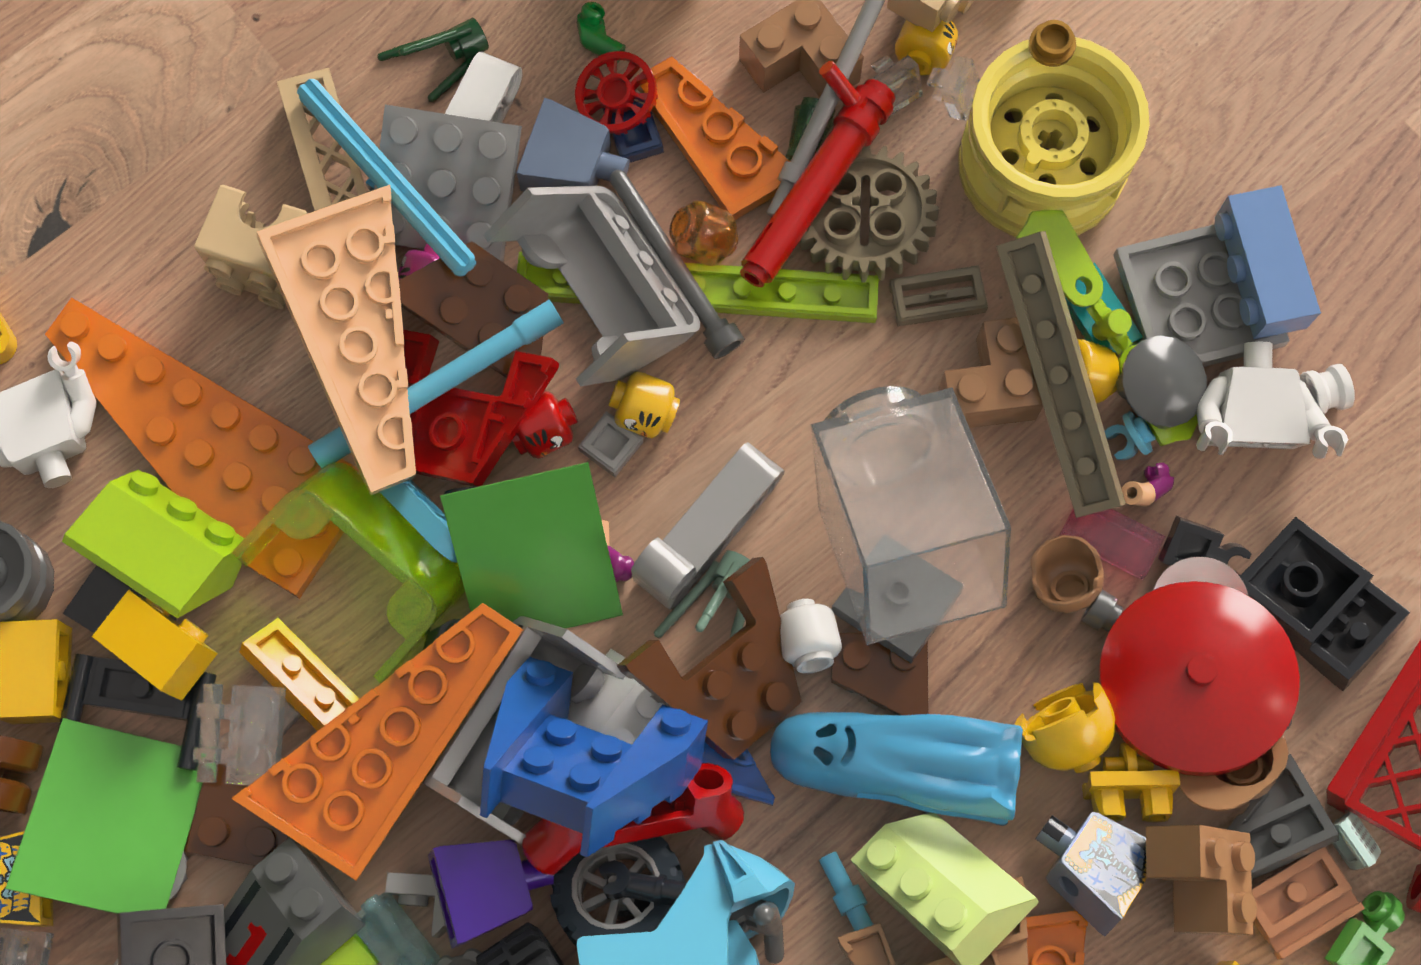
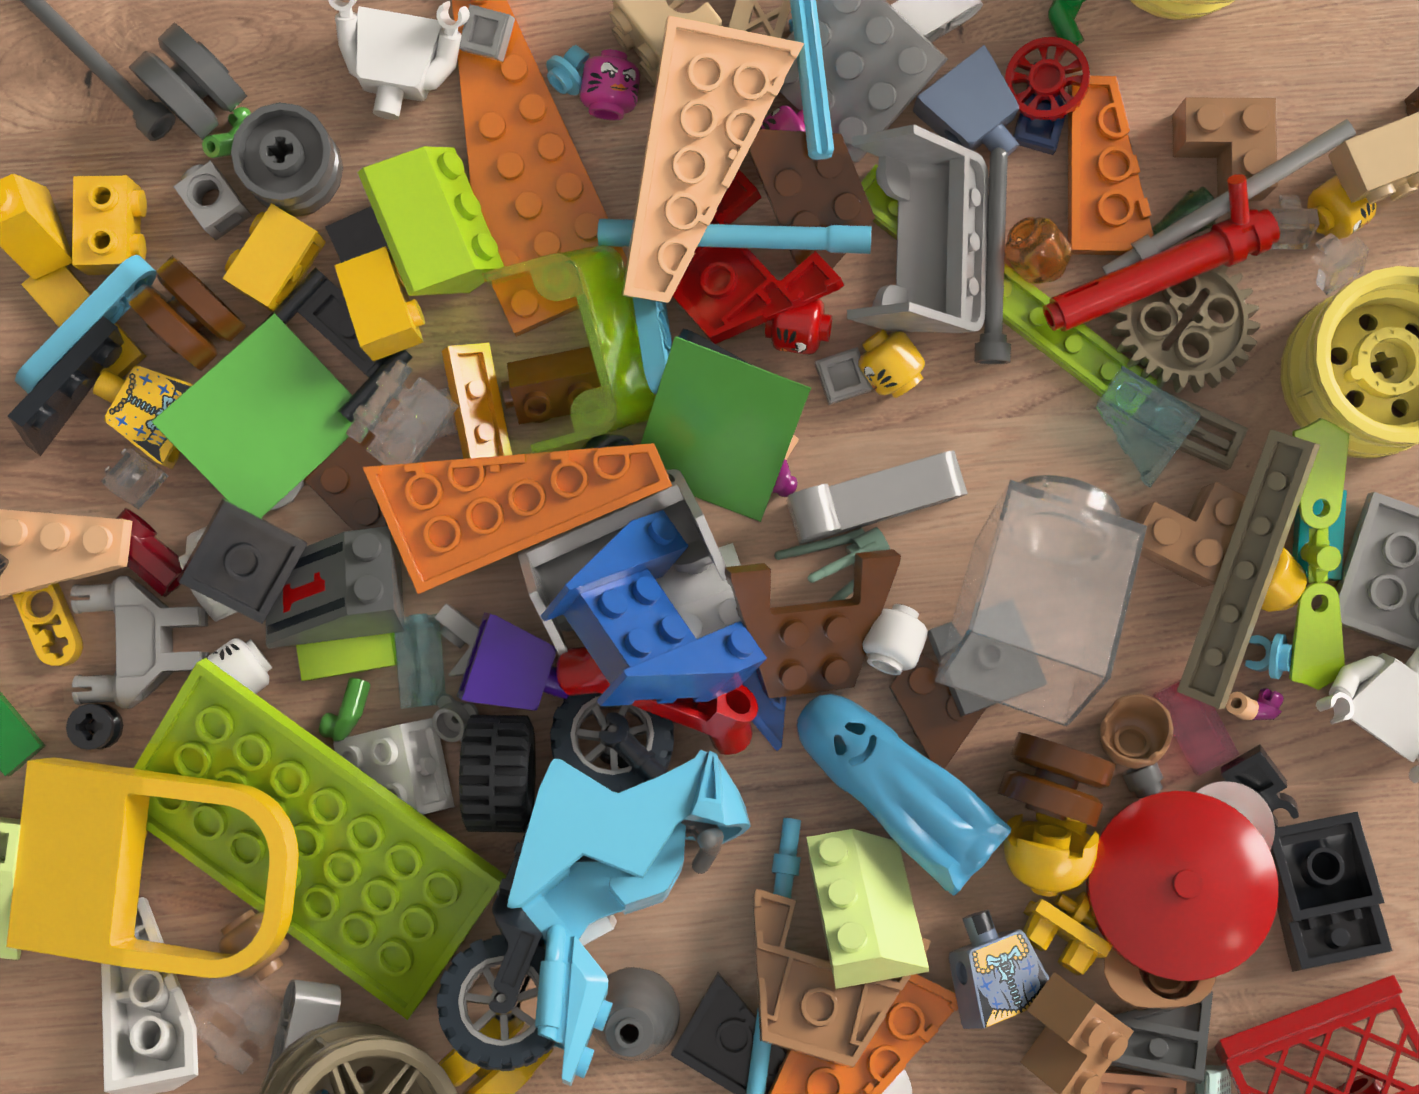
camera: 35 degrees right, 10 degrees up
dark grey dish [1116,335,1207,429] -> none
none -> light grey tile [459,4,515,62]
none -> reddish brown brick [501,345,608,425]
none -> medium azure plate [546,45,590,96]
none -> dark pink head [580,49,641,121]
none -> reddish brown wheel [998,732,1116,827]
none -> clear light blue wing [1096,366,1200,488]

